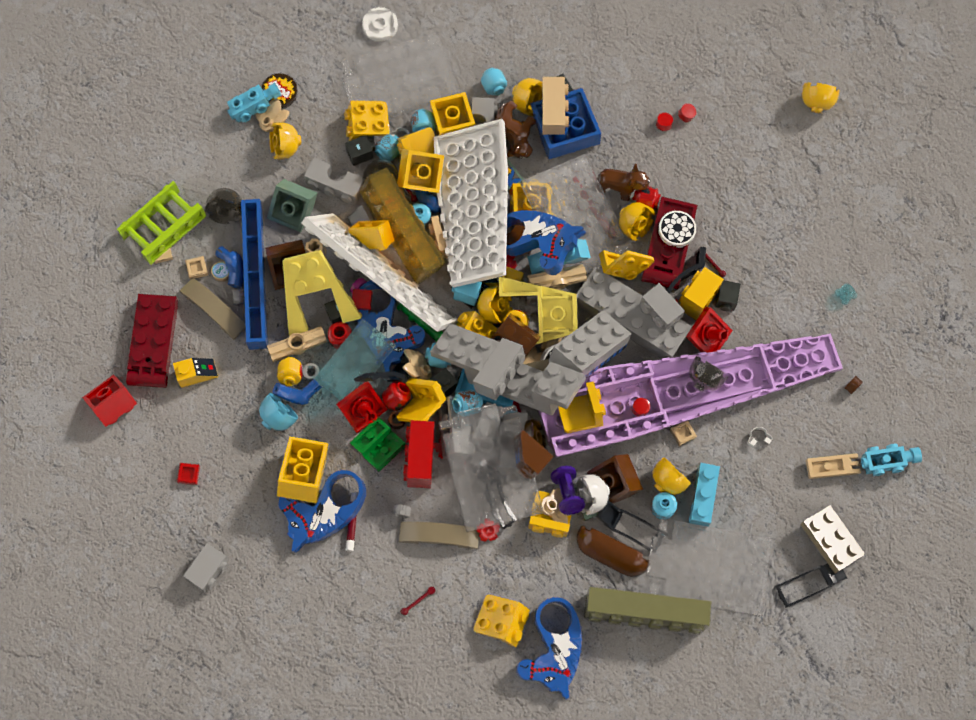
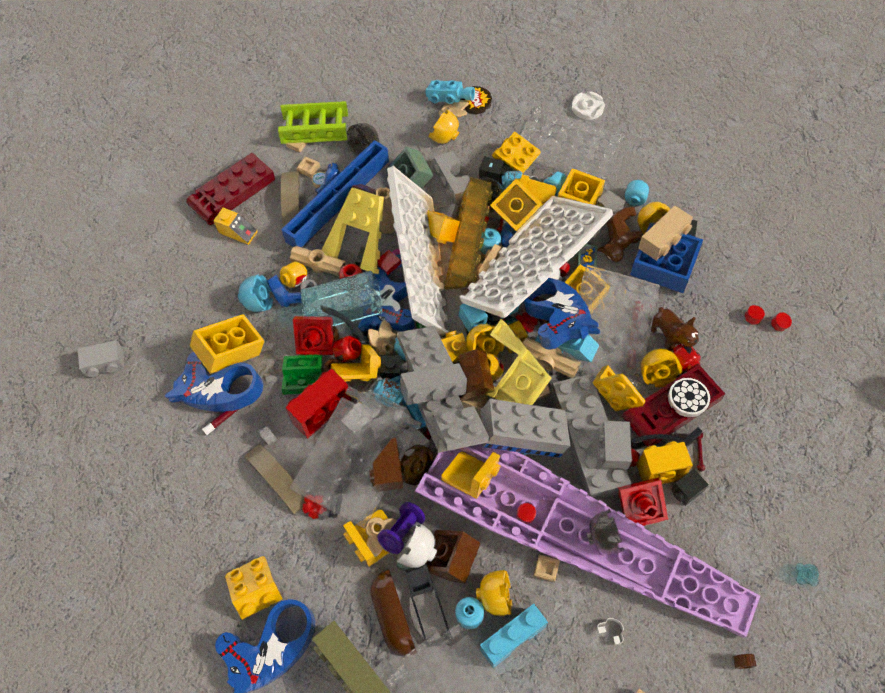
camera: 50 degrees right, 10 degrees down
red slope [82,374,138,427] -> none
red tile [177,463,200,485] -> none
dark red hinge [401,586,435,615] -> none

